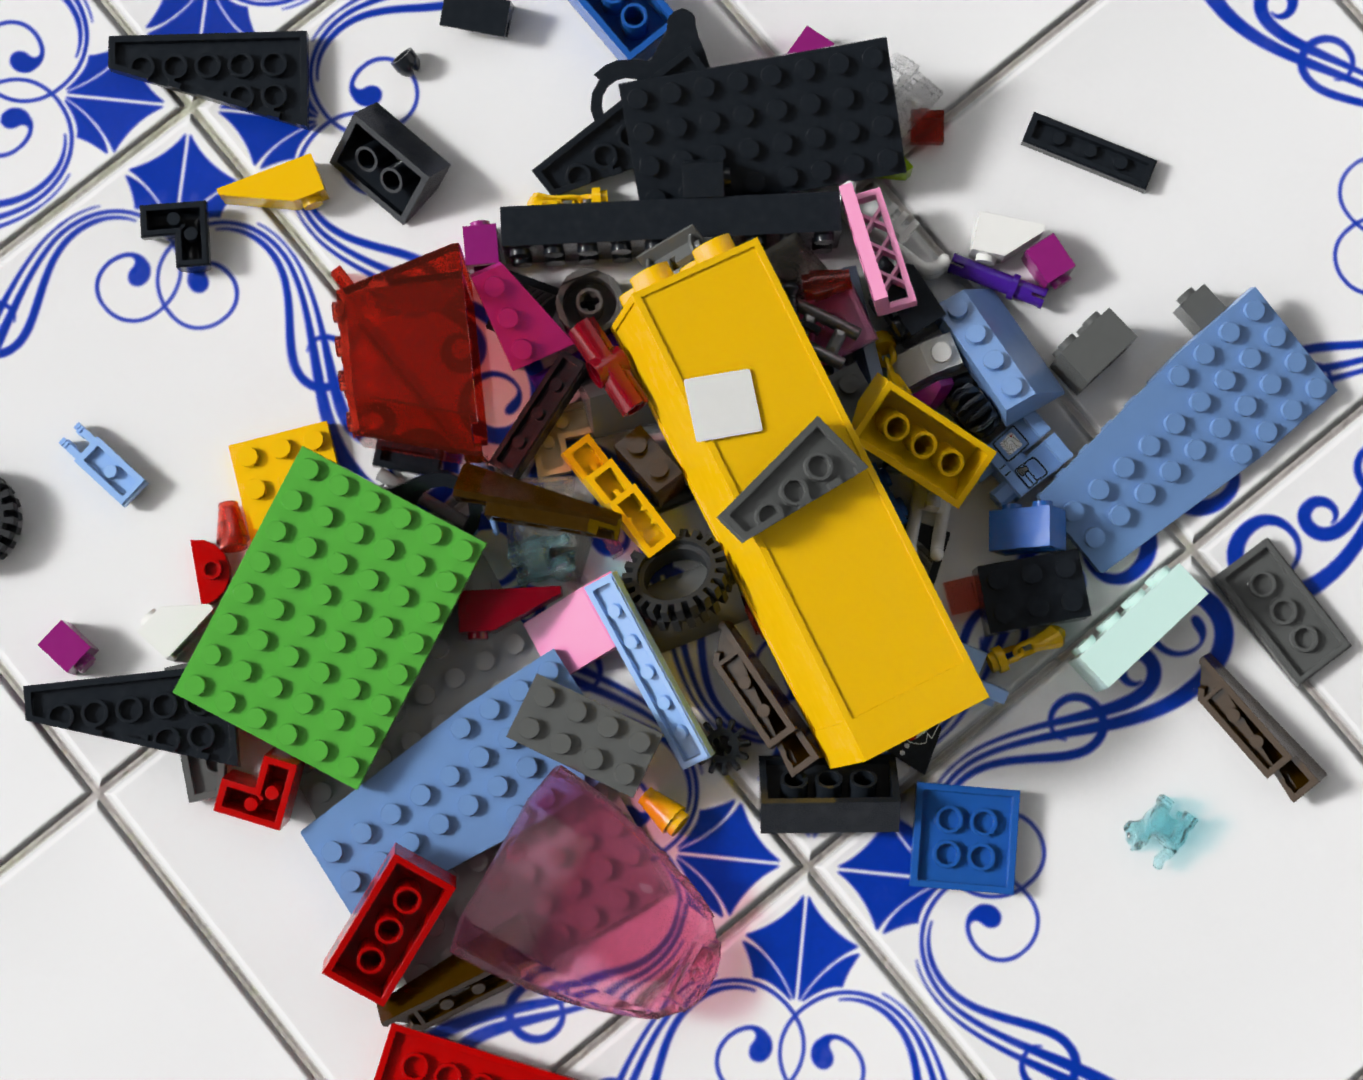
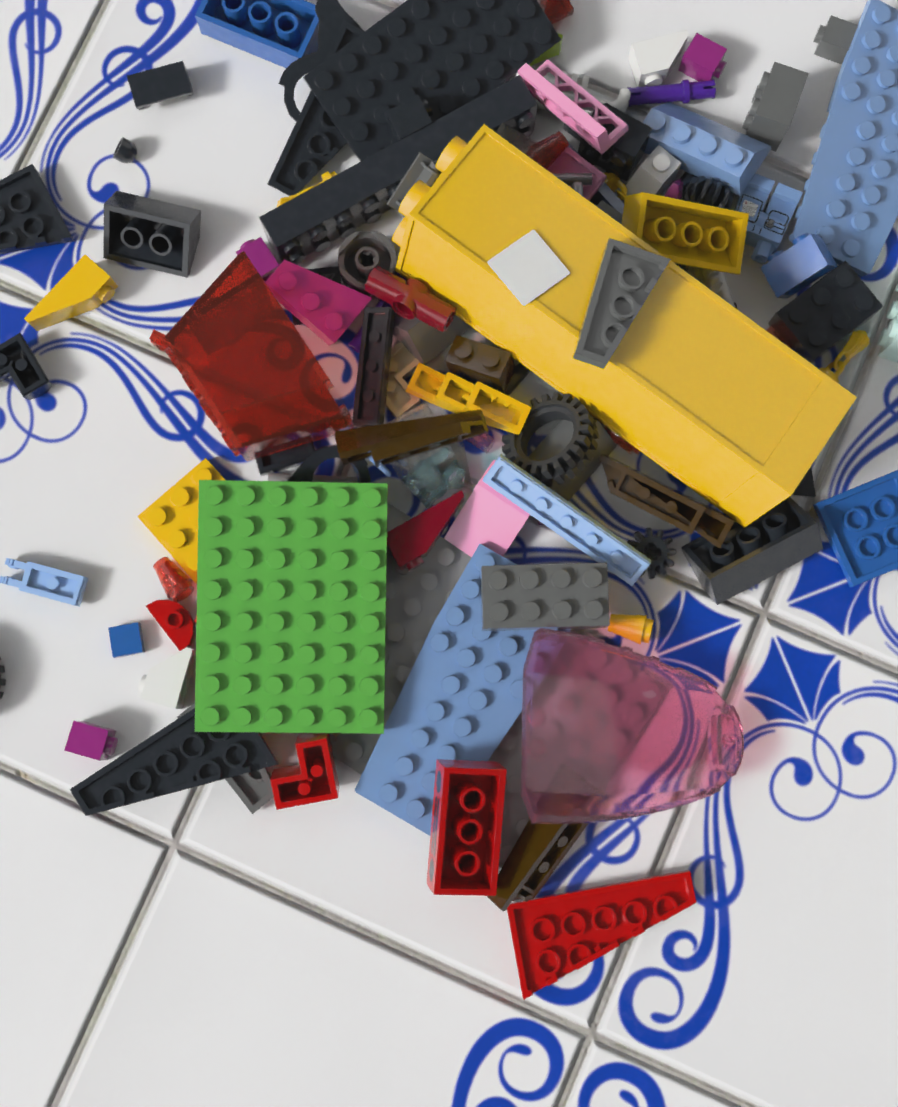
camera: 25 degrees left, 0 degrees up
none -> blue tile [108,622,145,658]

